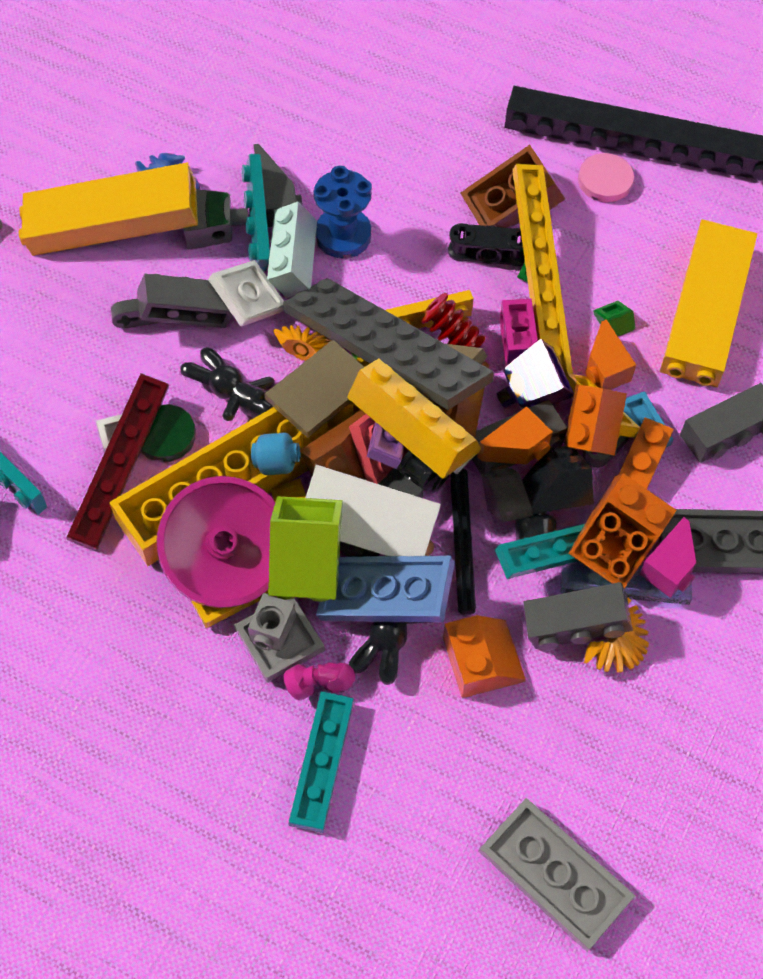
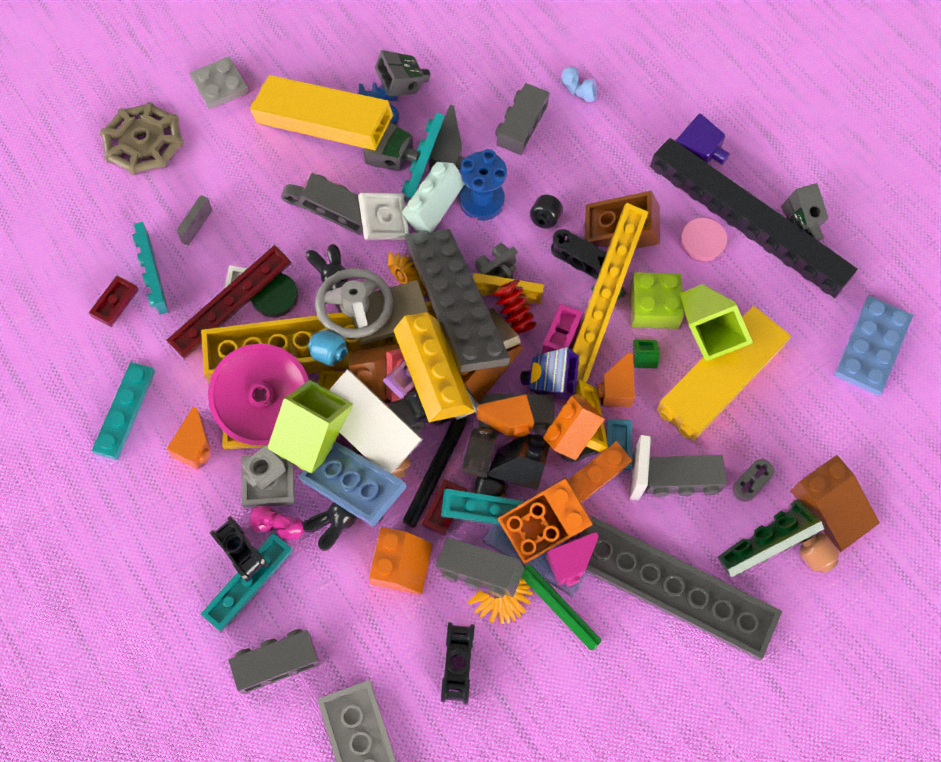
camera: 25 degrees right, 5 degrees up
none -> teal plate [91,362,155,460]
none -> orange slope [166,407,211,470]
none -> flat silver tile [177,195,212,246]
none -> black piece [209,515,269,583]
none -> dark grey brick [228,629,320,695]
none -> light grey piece [315,268,394,339]
none -> dark grey torso [375,50,430,96]
none -> dark red plate [422,479,467,537]
none -> black piece [441,622,475,705]
none -> dark grey hips [475,243,518,279]
none -> dark grey brick [495,83,550,155]
none -> green axle [522,564,602,650]
none -> black head [530,194,563,229]
none -> light blue arm [561,67,597,102]
none -> white tile [629,435,651,501]
none -> lime brick [630,272,684,329]
none -> dark purple torso [676,113,730,165]
none -> lime slope [680,284,753,362]
none -> dark grey torso [781,183,828,241]

